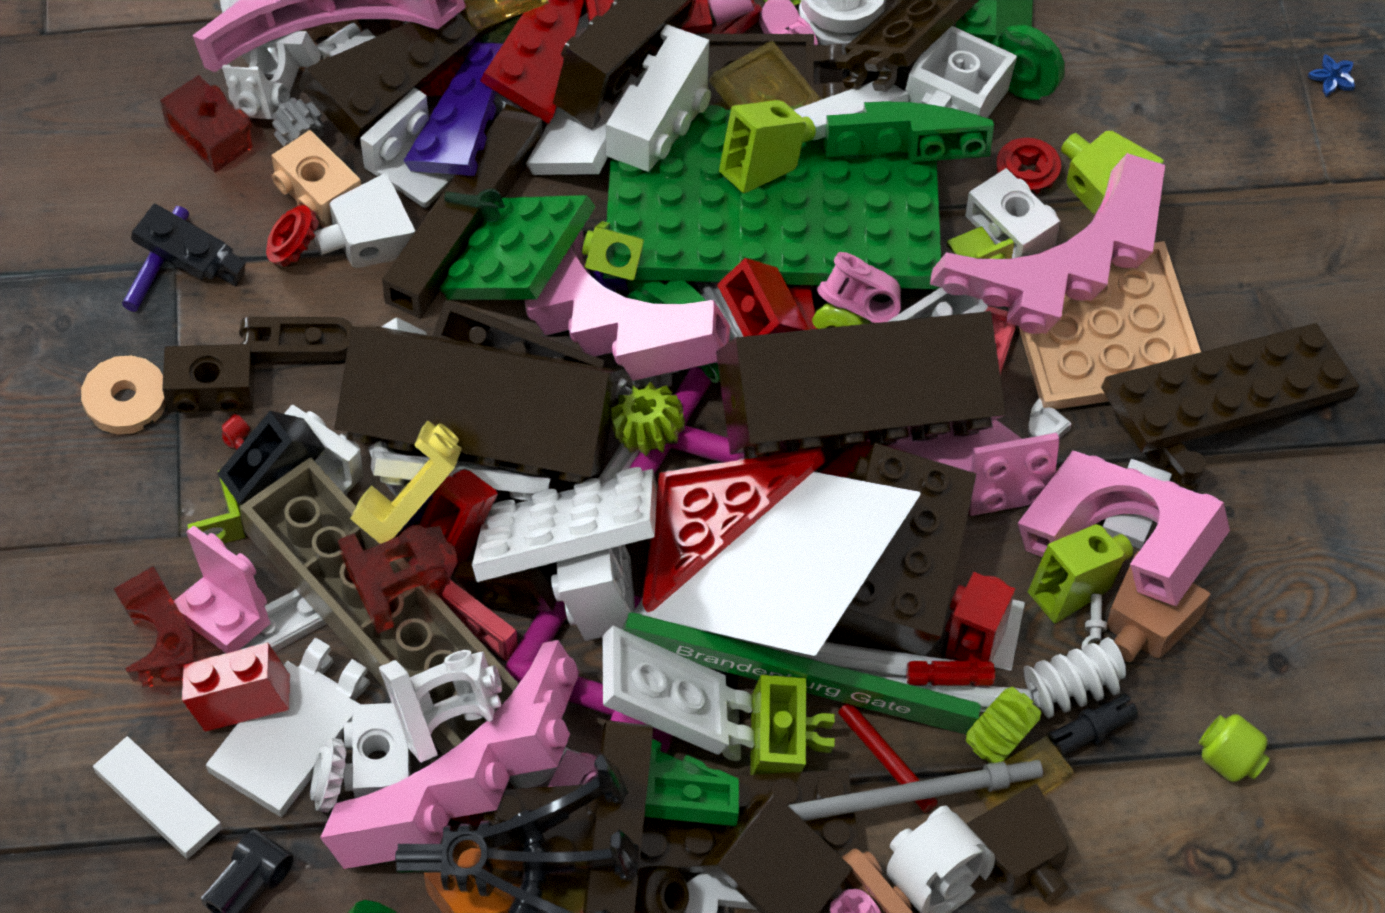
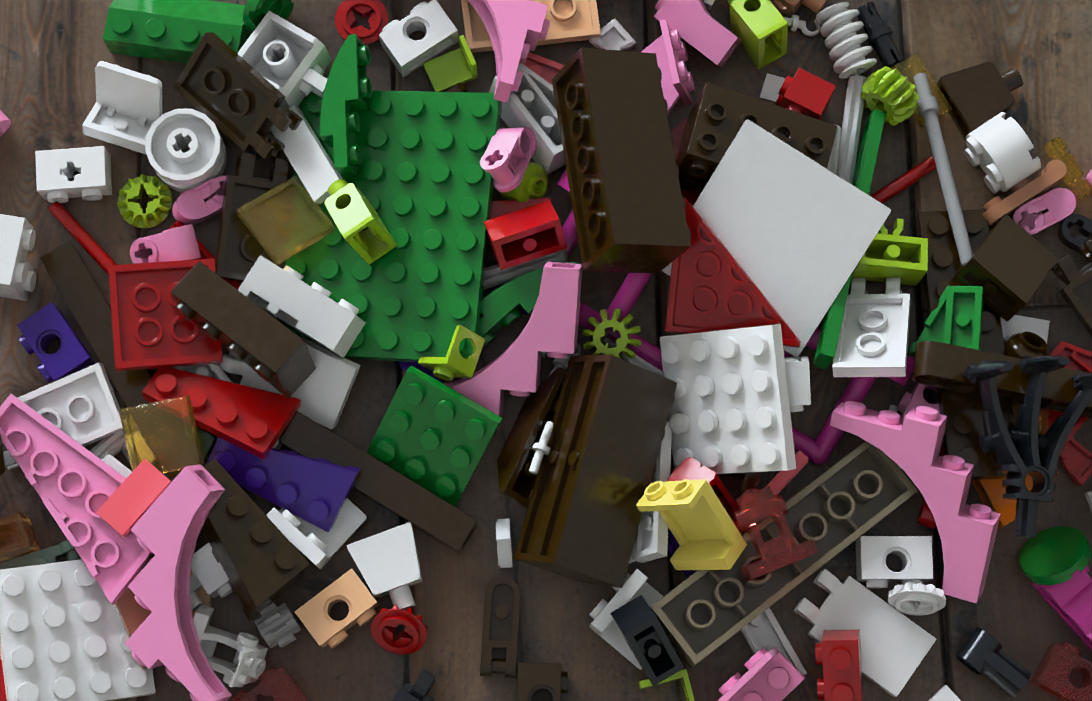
camera: 85 degrees left, 20 degrees up
red hand [222,414,251,450] -> none
white tile [379,650,502,762] -> none
clear green hand [444,188,505,222] -> none
red axle [906,661,995,686] -> none
none -> white hand [529,421,554,474]

